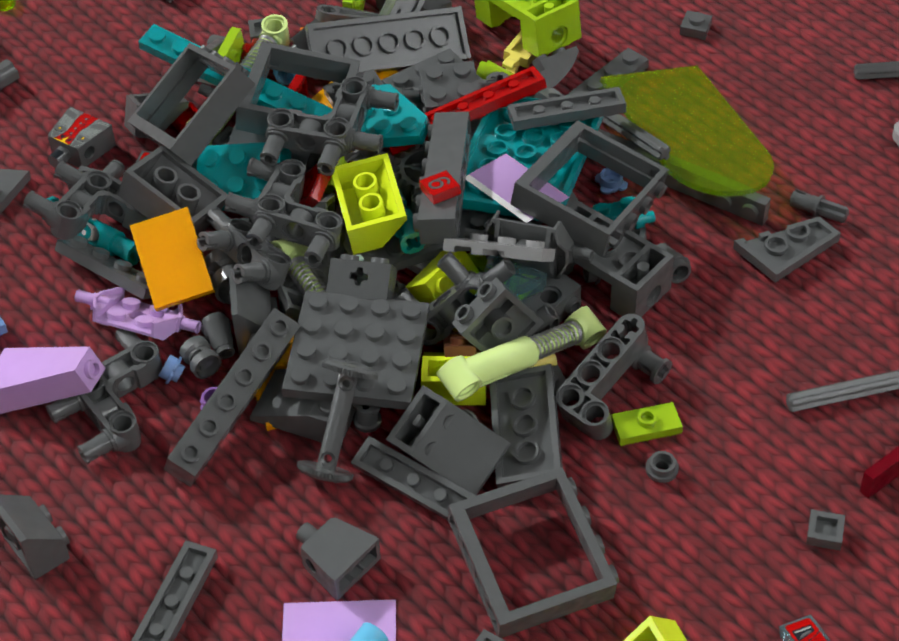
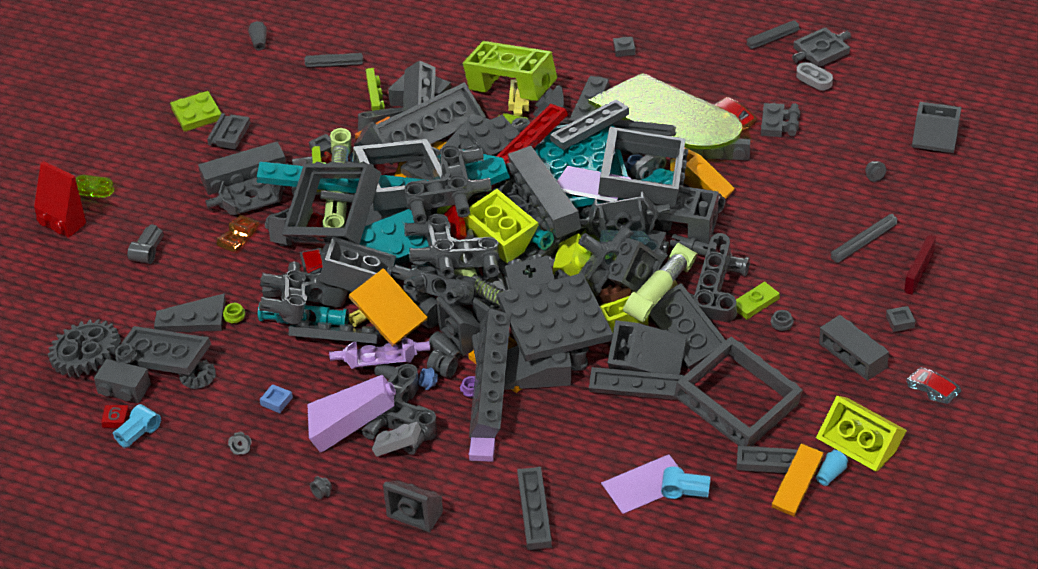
camera: 25 degrees left, 5 degrees down
dark grey torso [48,107,116,168] -> none
dark grey torso [296,518,381,601] -> none
dark grey hose [297,358,378,483] -> none
red tile [419,170,461,205] -> none
light grey wing [443,233,555,262] -> none
dark grey wing [733,217,841,283] -> none
dark grey axle [789,189,849,223] -> none
none -> dark grey brick [198,142,286,195]
none -> dark grey plate [205,177,285,215]
none -> clear orange slope [217,215,259,252]
none -> lime plate [223,303,246,323]
none -> light grey plate [372,422,421,457]
none -> lavender tile [469,437,495,462]
none -> light grey plate [630,154,666,180]
none -> light orange slope [670,147,735,199]
none -> dark grey pin [670,234,709,256]
none -> red slope [712,97,758,132]
none -> dark grey plate [761,103,800,137]
none -> dark grey brick [819,315,889,381]

